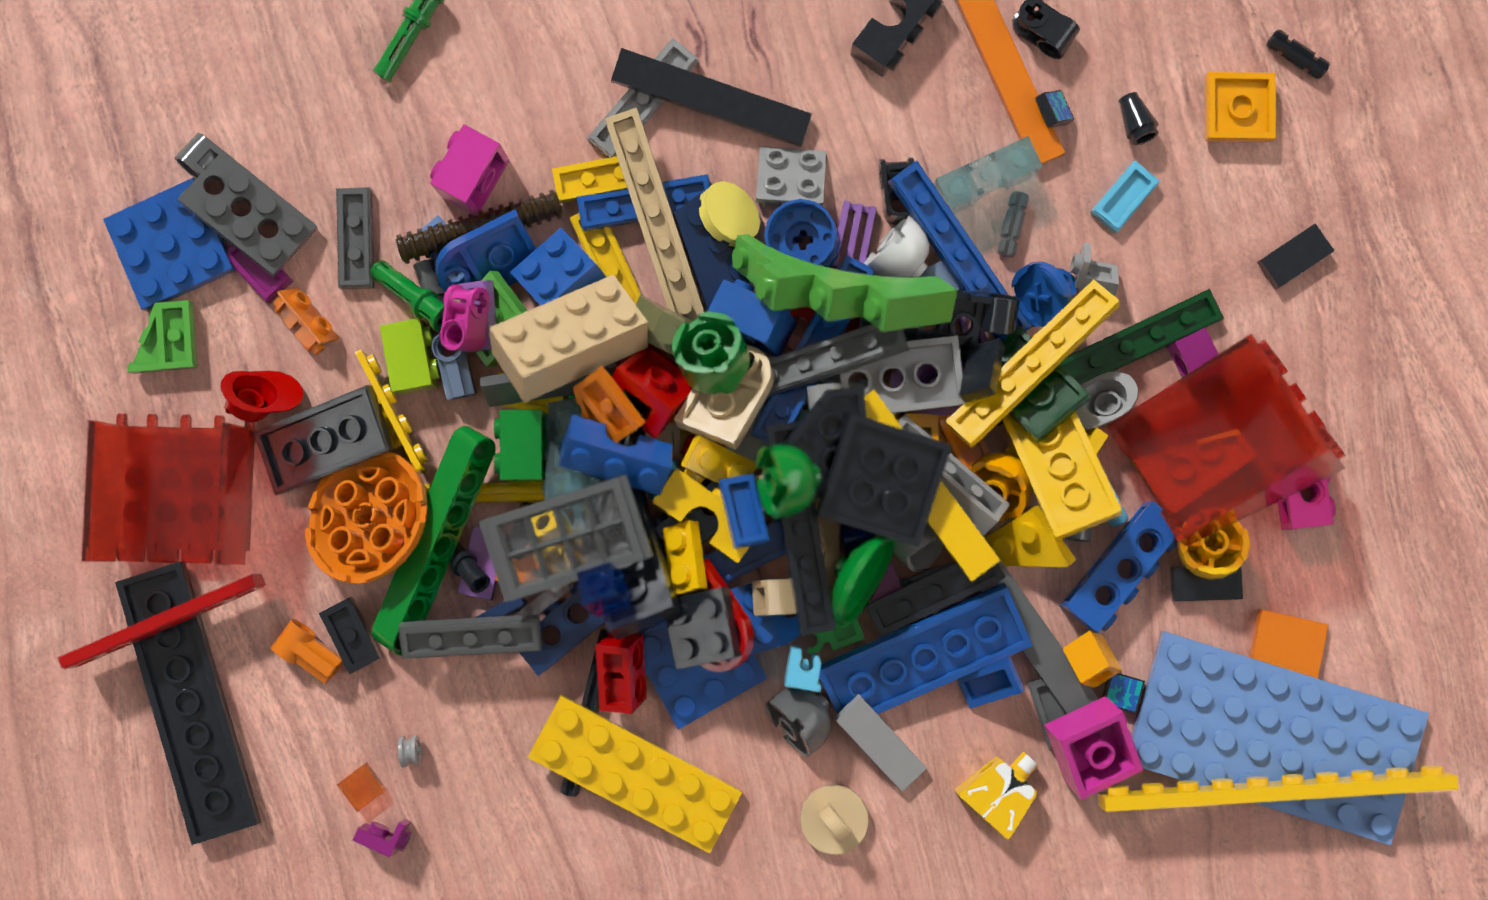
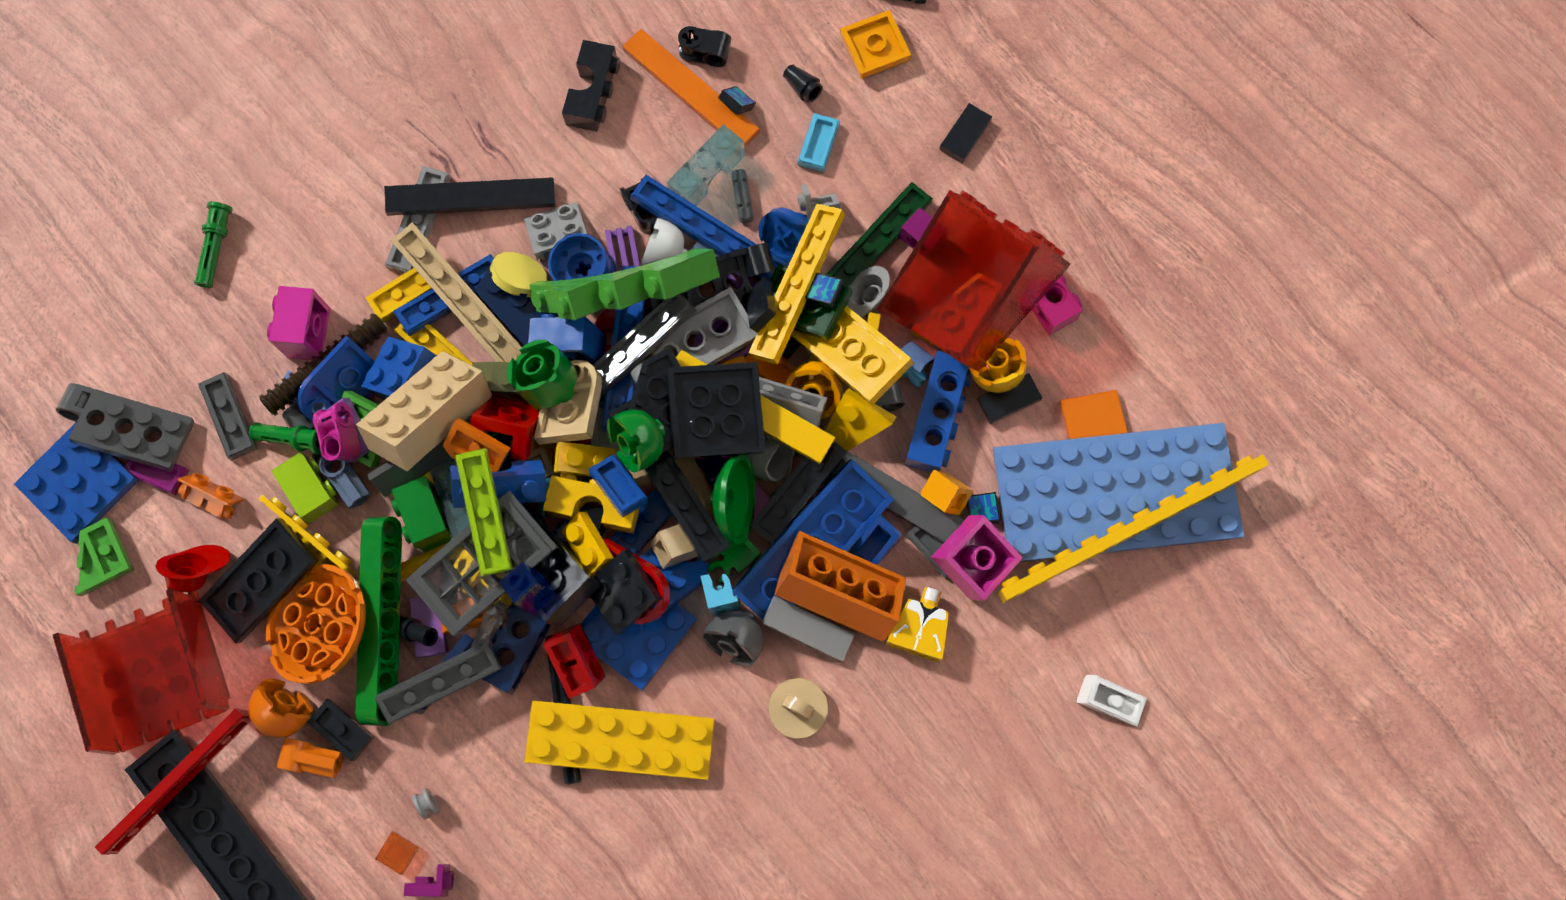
camera: 25 degrees left, 10 degrees down
none -> orange cylinder [248,678,313,738]
none -> lime tile [455,448,513,577]
none -> orange slope [774,531,906,642]
none -> tile [805,273,845,309]
none -> medium blue tile [901,341,935,372]

